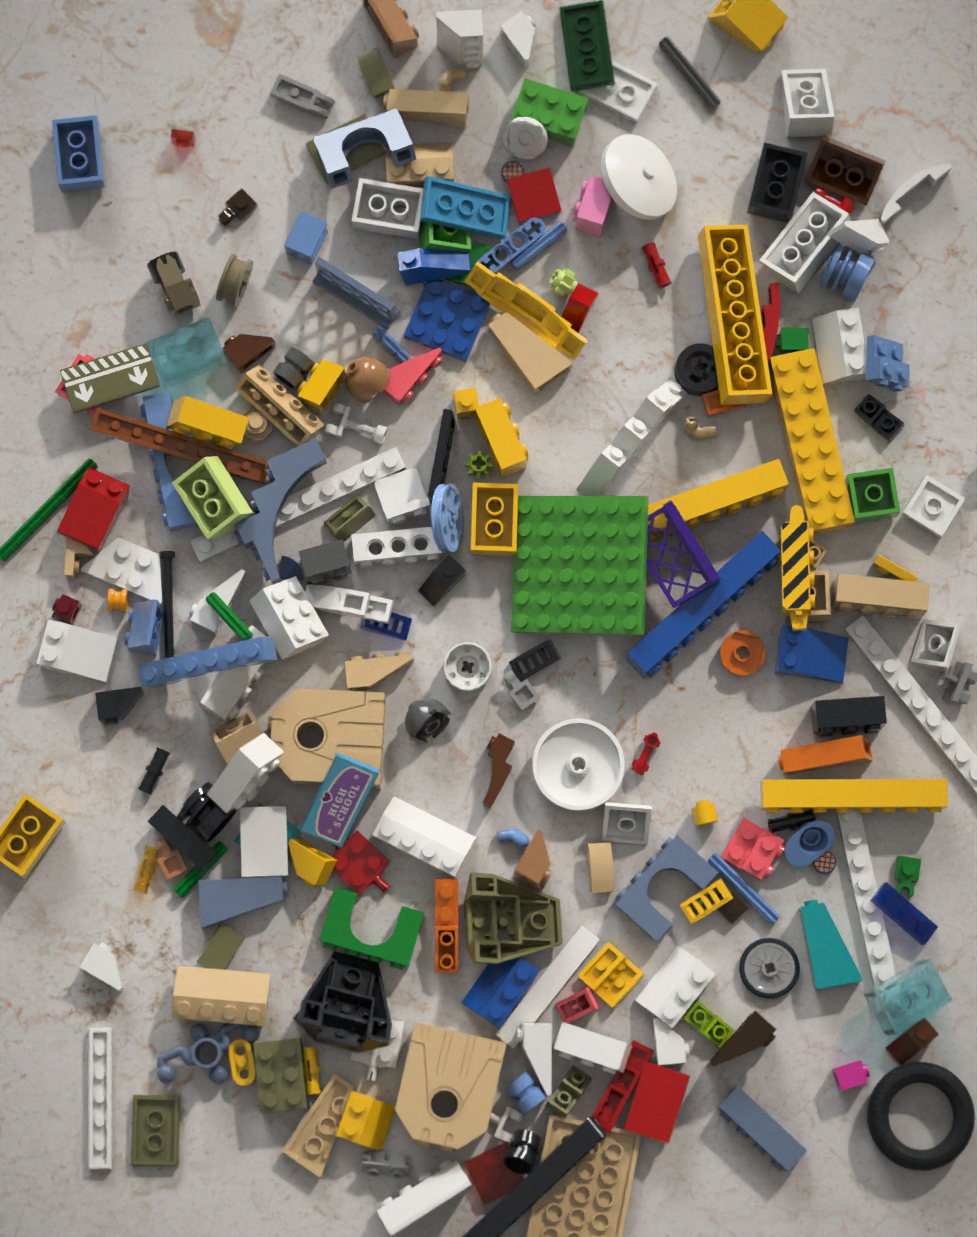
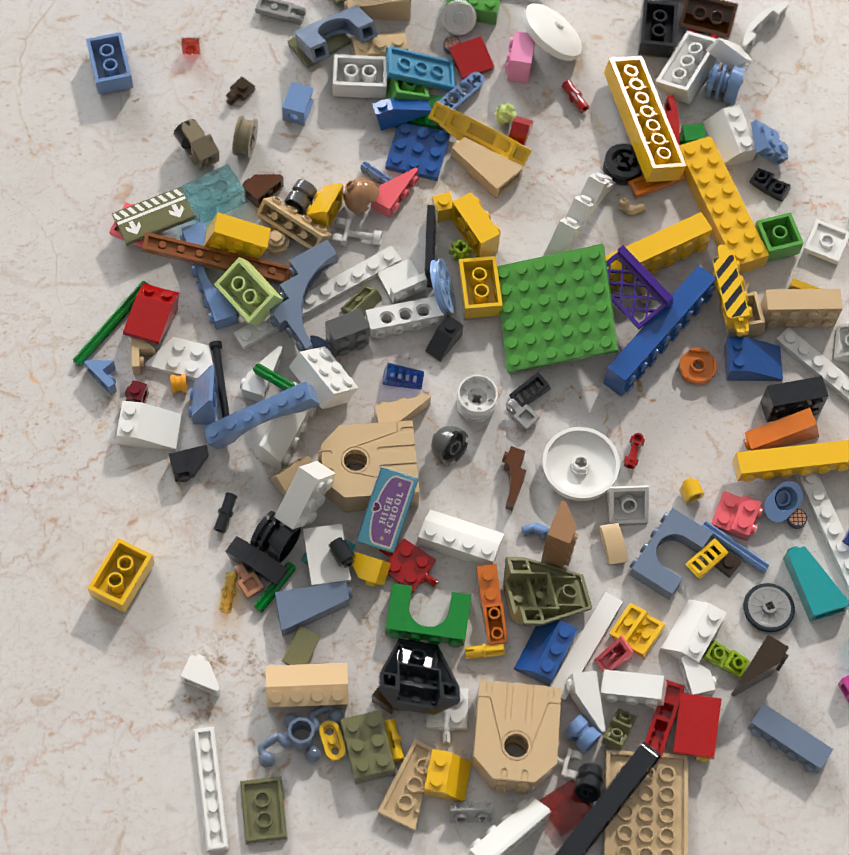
camera: 10 degrees left, 15 degrees down
white slope [305,584,394,624] -> none
sand blue fence [313,257,400,330] -> none
medium blue axle [511,222,567,271] -> none
black pin [767,809,816,833] -> none
none -> medium blue slope [84,360,117,395]
none -> black brick [328,537,356,568]
none -> yellow axle [465,643,505,659]

